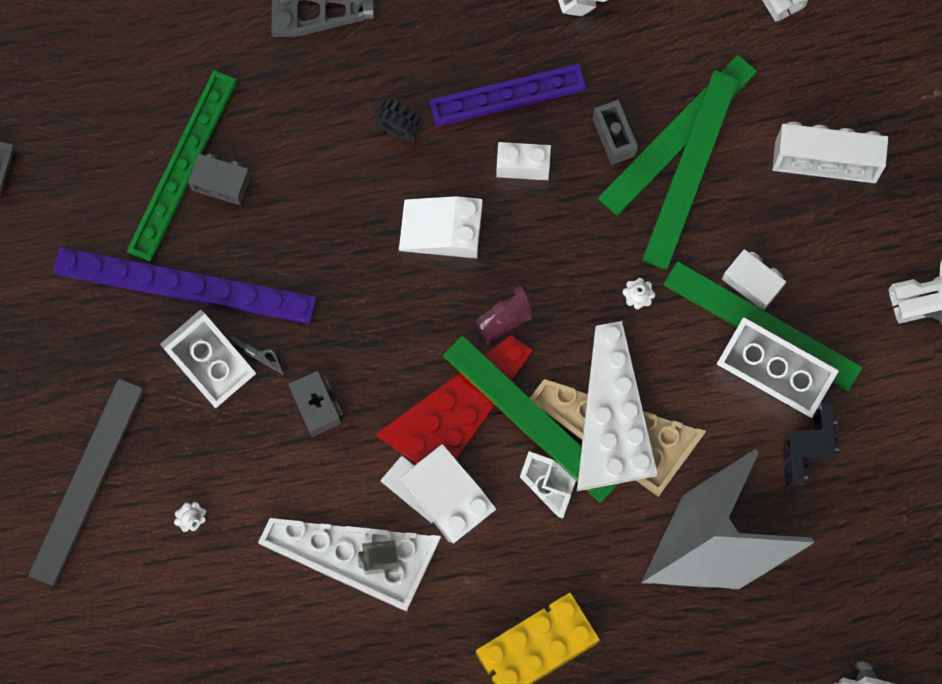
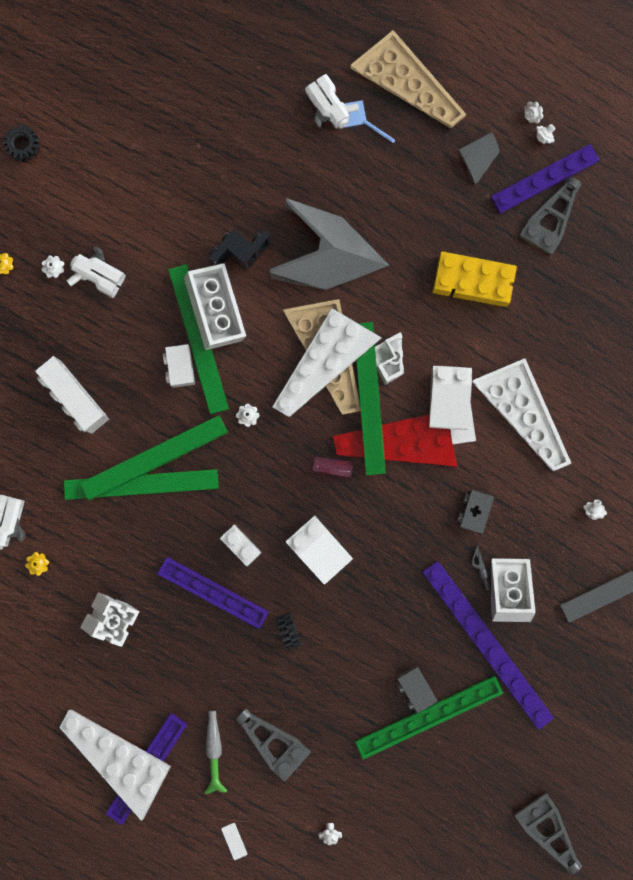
camera: 140 degrees left, 10 degrees up
clear smoke brick [358,540,399,575] -> none
dark grey brick [593,100,638,165] -> none

